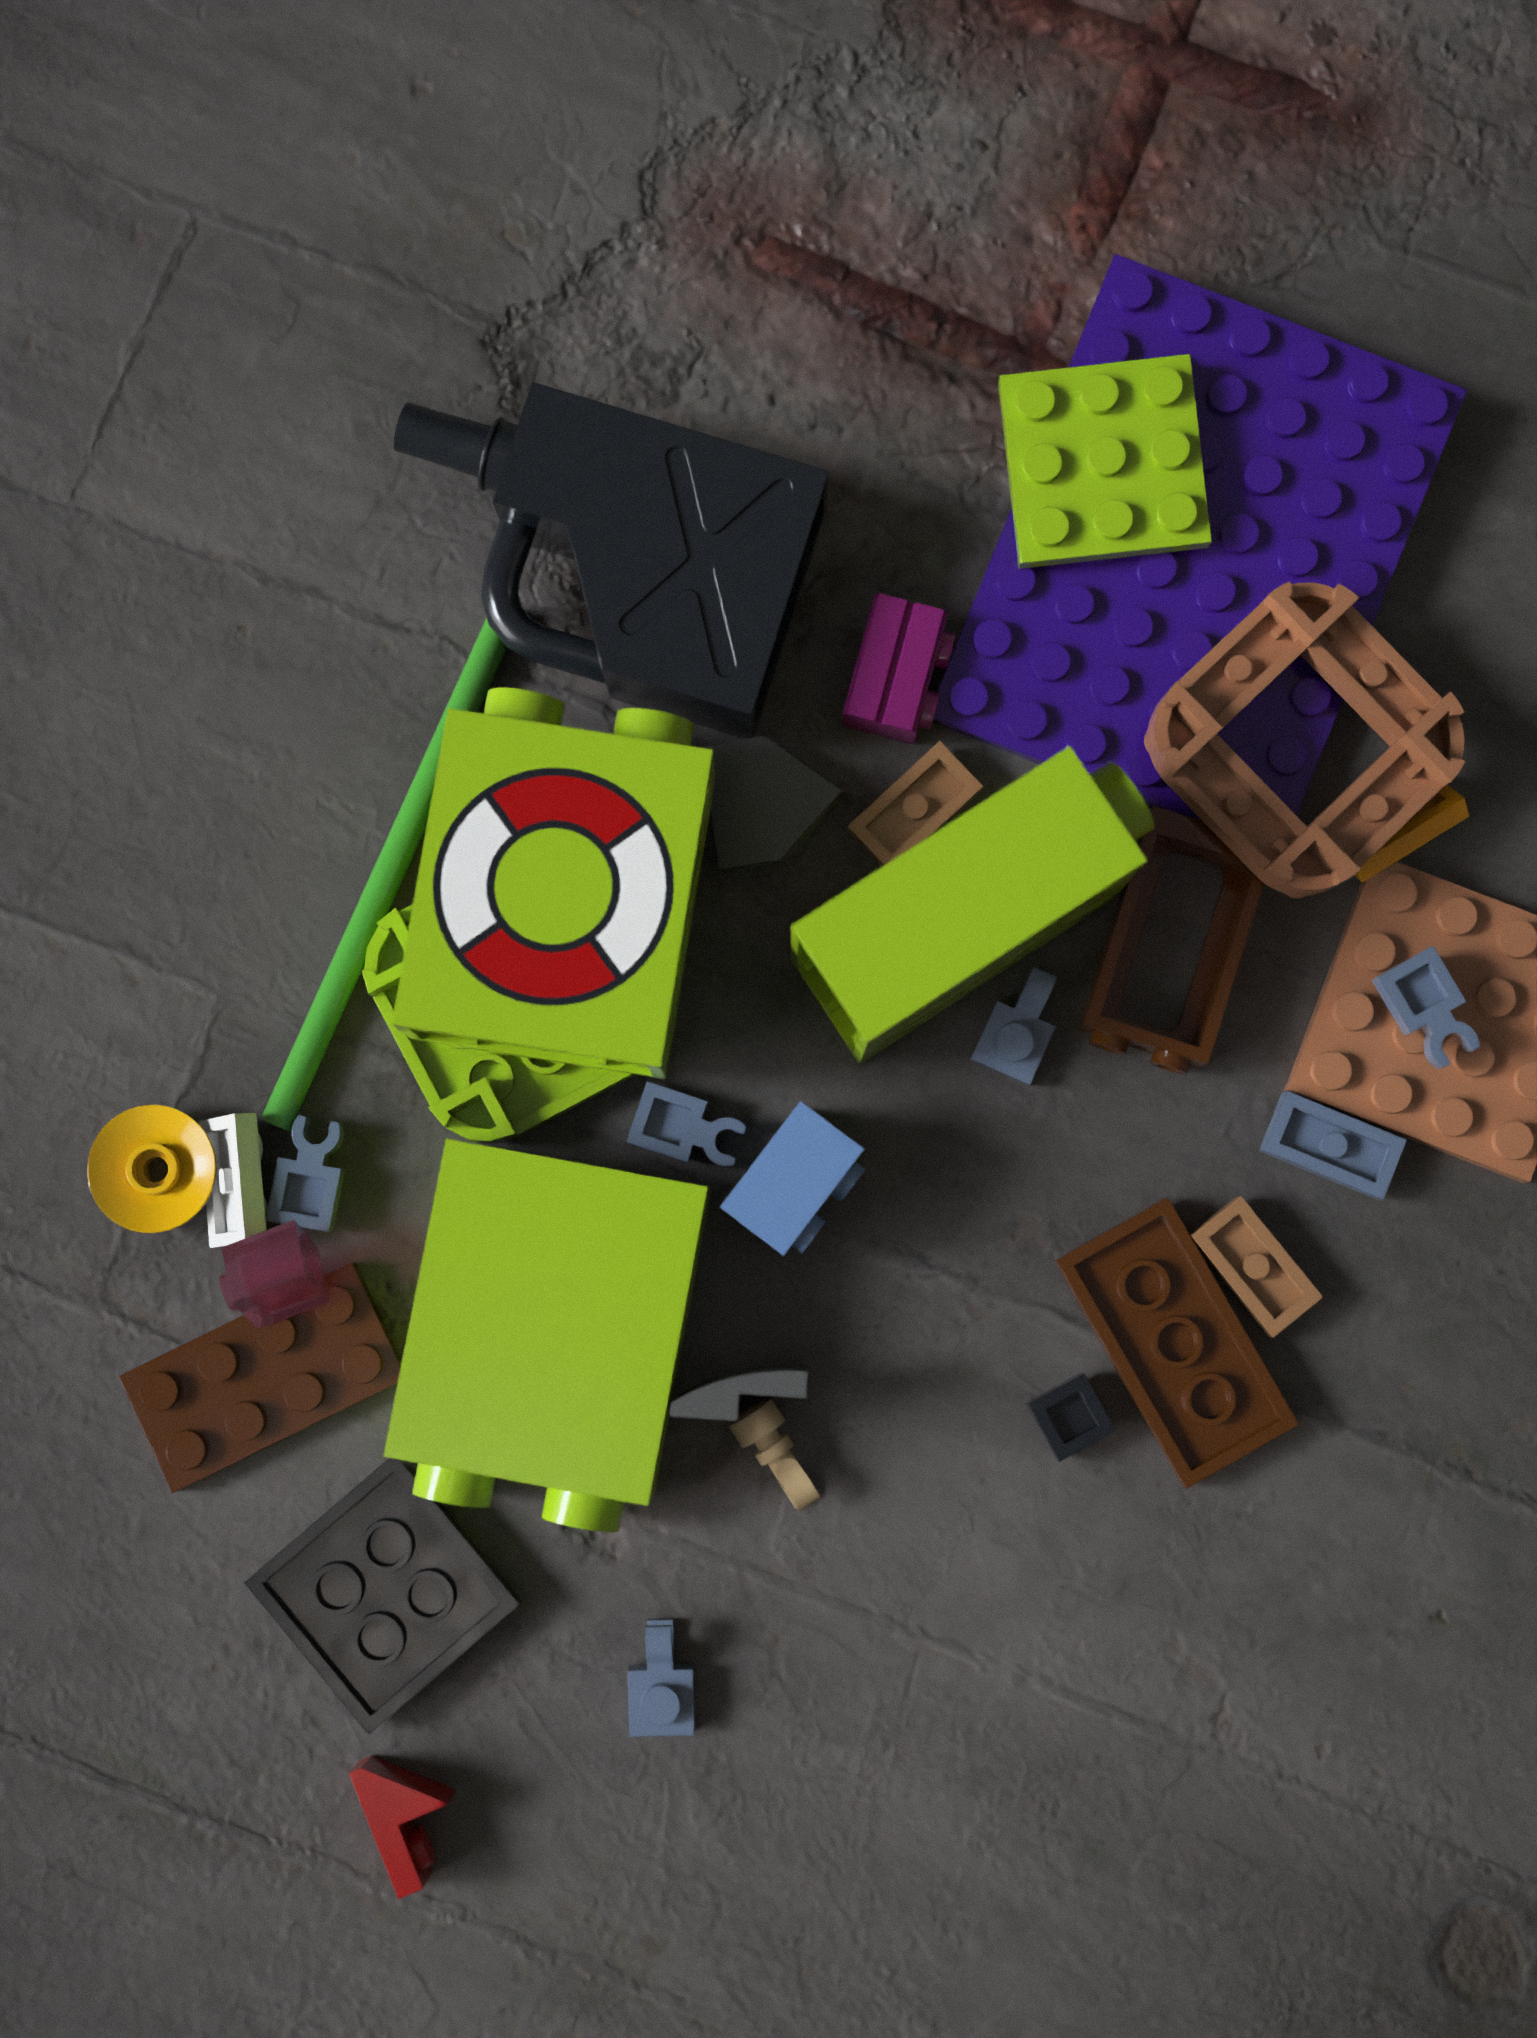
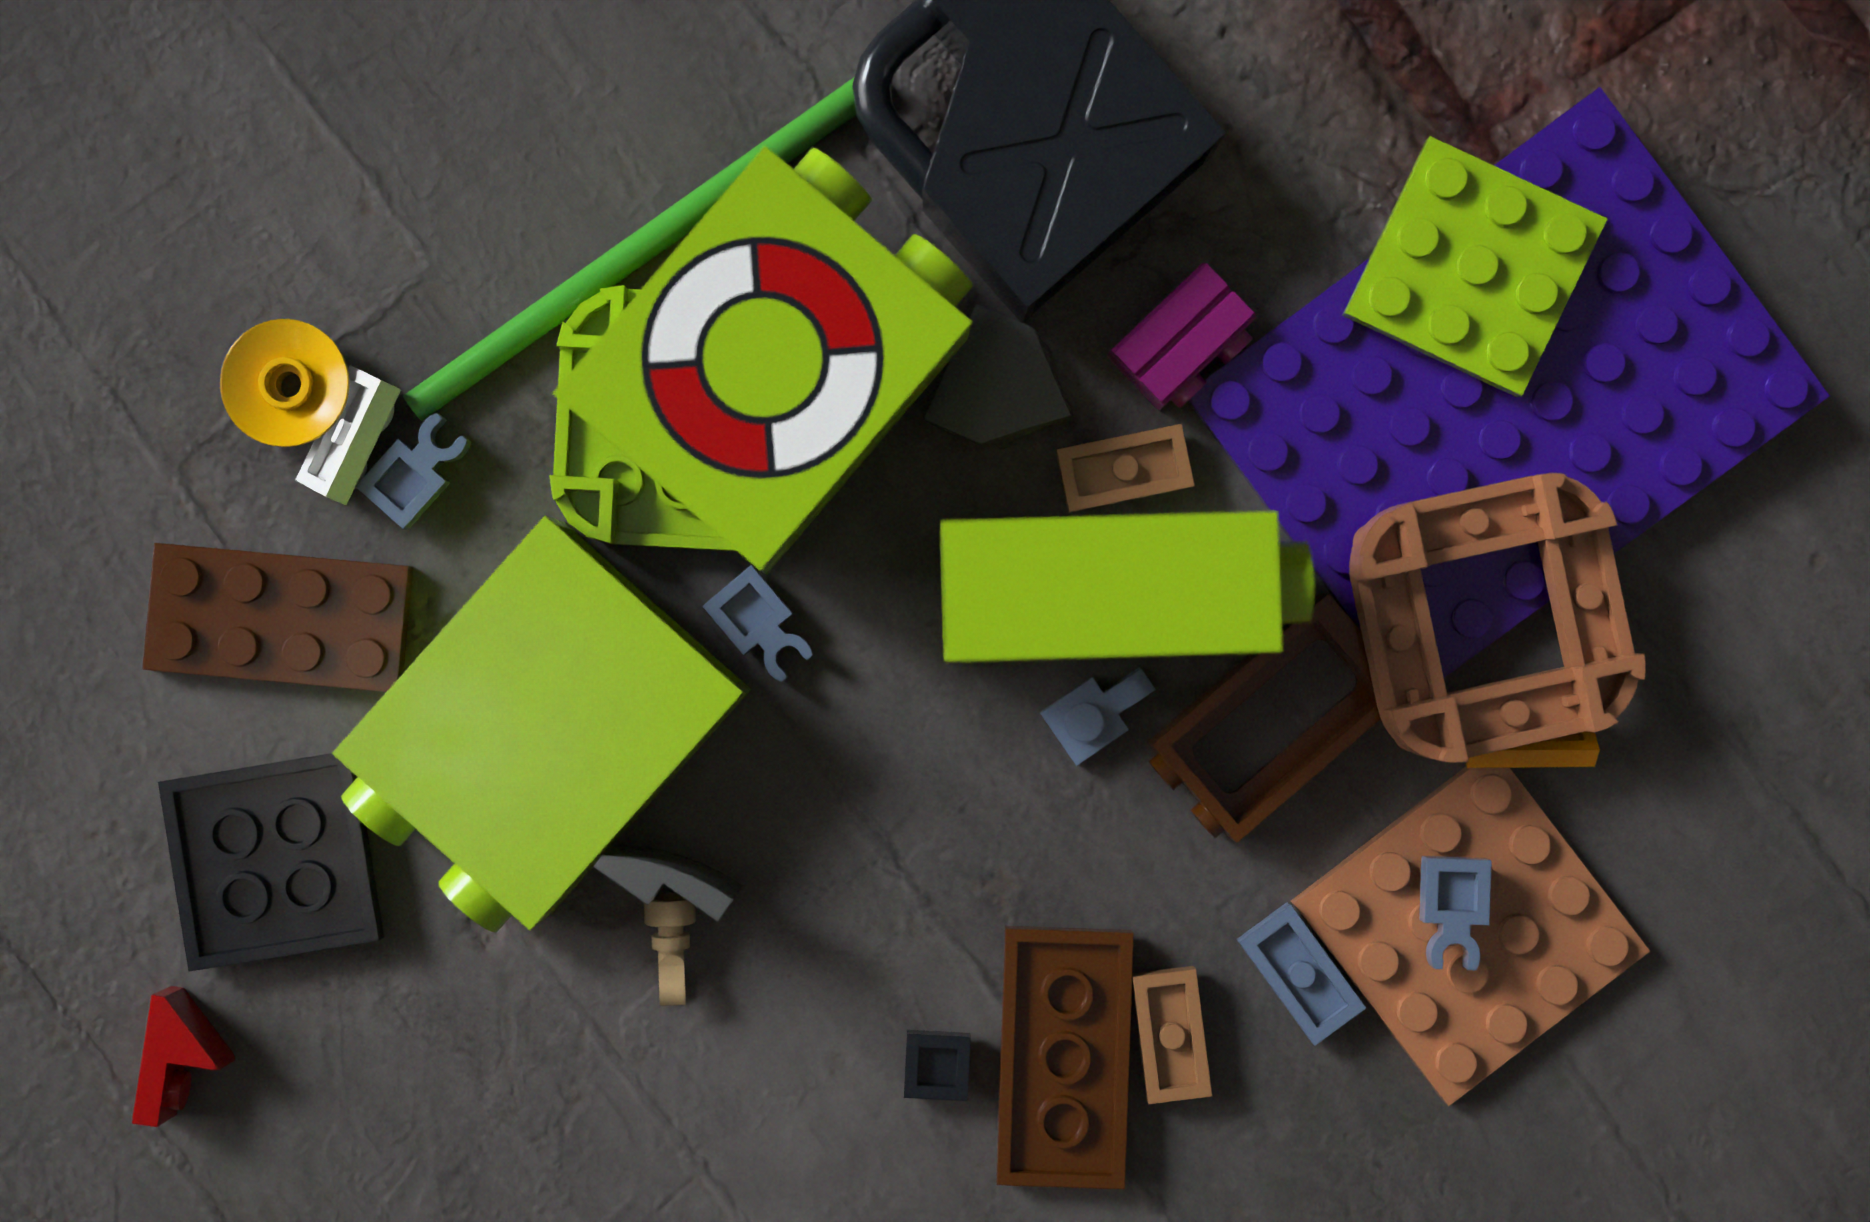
camera: 25 degrees right, 5 degrees up
clear pink brick [219,1220,330,1329] -> none
sand blue plate [627,1618,695,1737] -> none
medium blue brick [720,1101,866,1256] -> none

